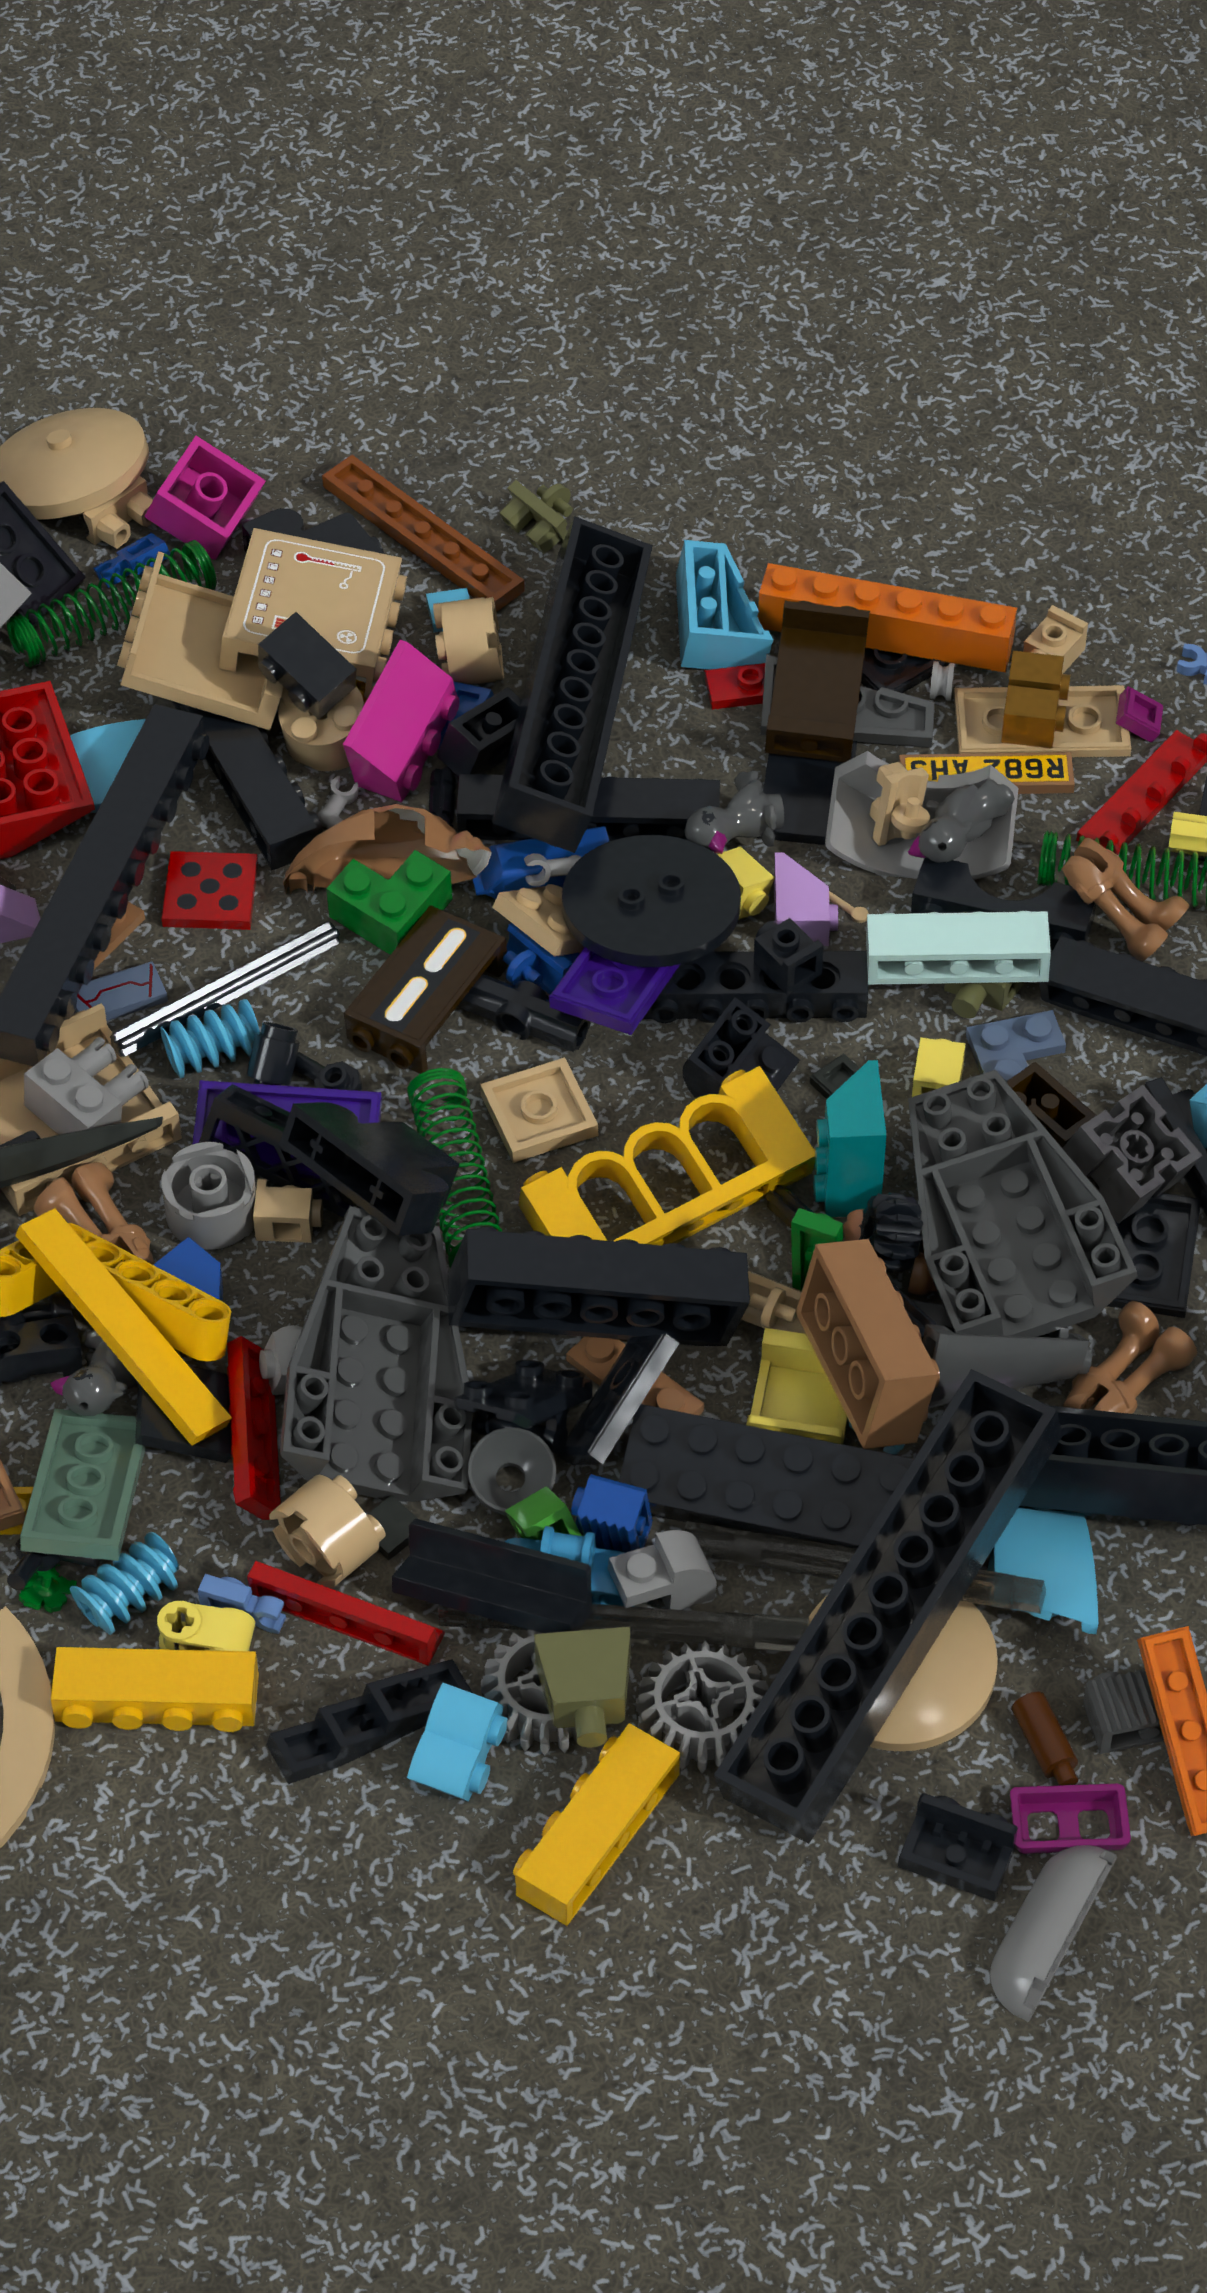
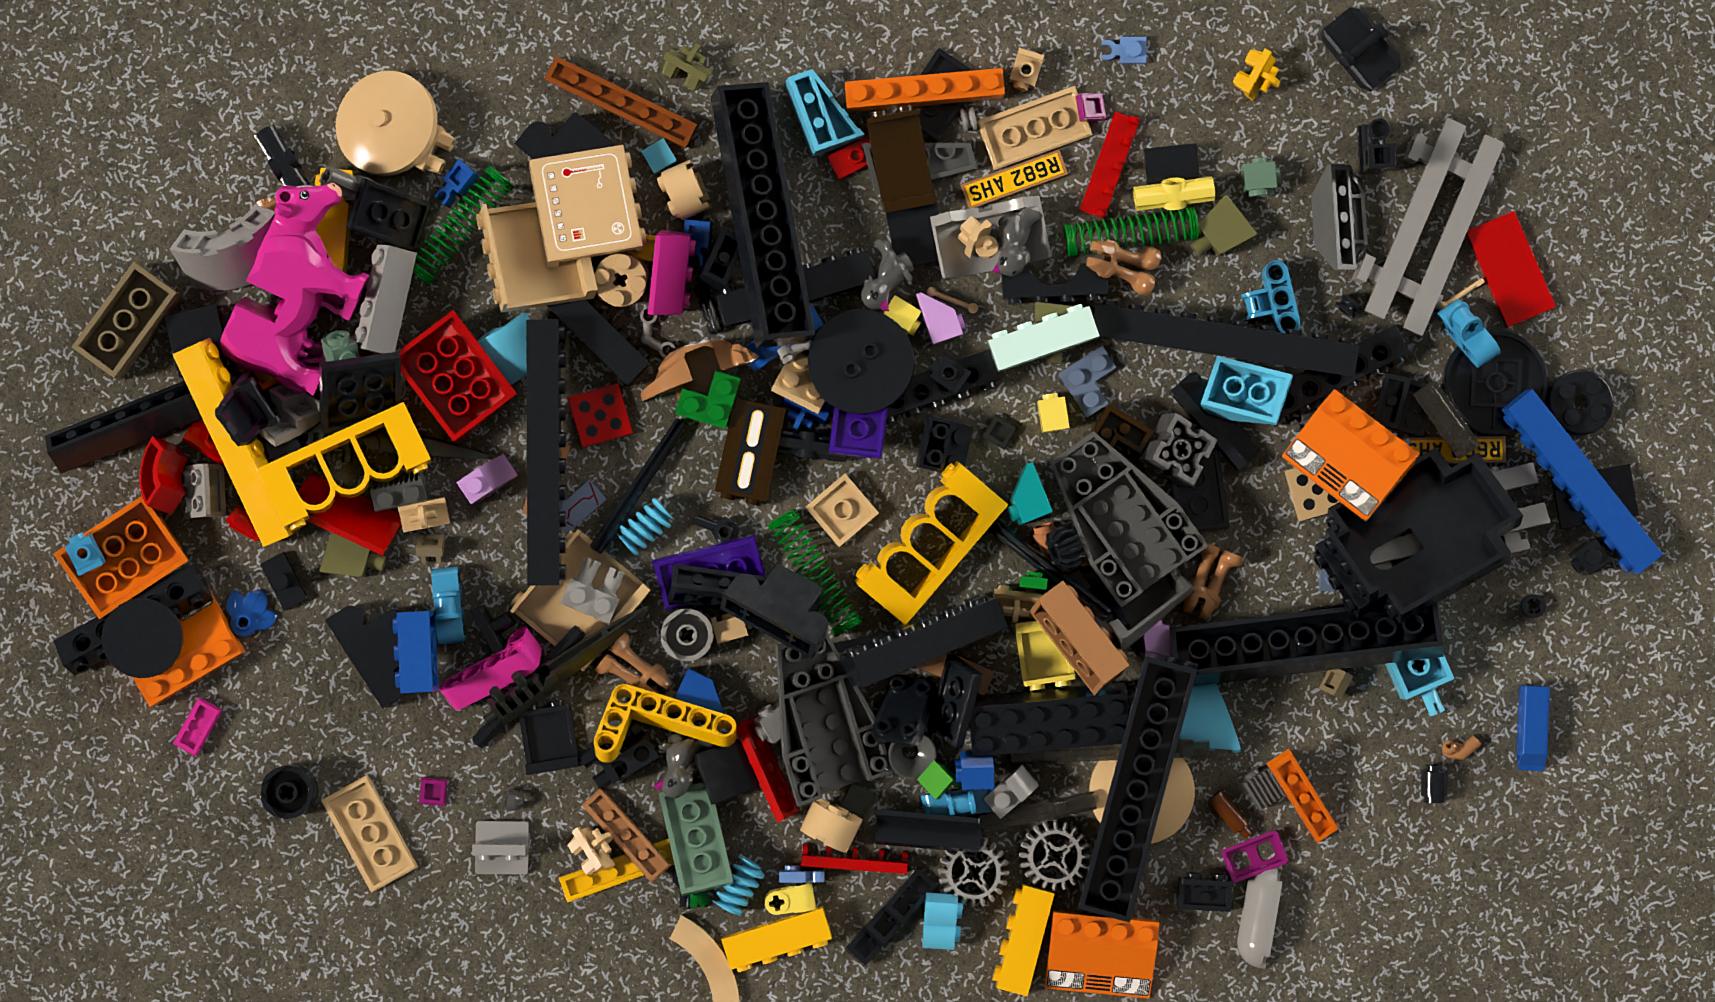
camera: 20 degrees left, 35 degrees up
yellow tile [15,1208,232,1446] -> none
dark pink brick [144,435,266,560] -> none
black brick [246,1022,300,1086] -> none
black brick [258,612,357,720] -> none
olive torso [534,1626,630,1748] -> none
pearl gold piece [1001,651,1071,748] -> none
none -> orange slope [1044,909,1159,999]

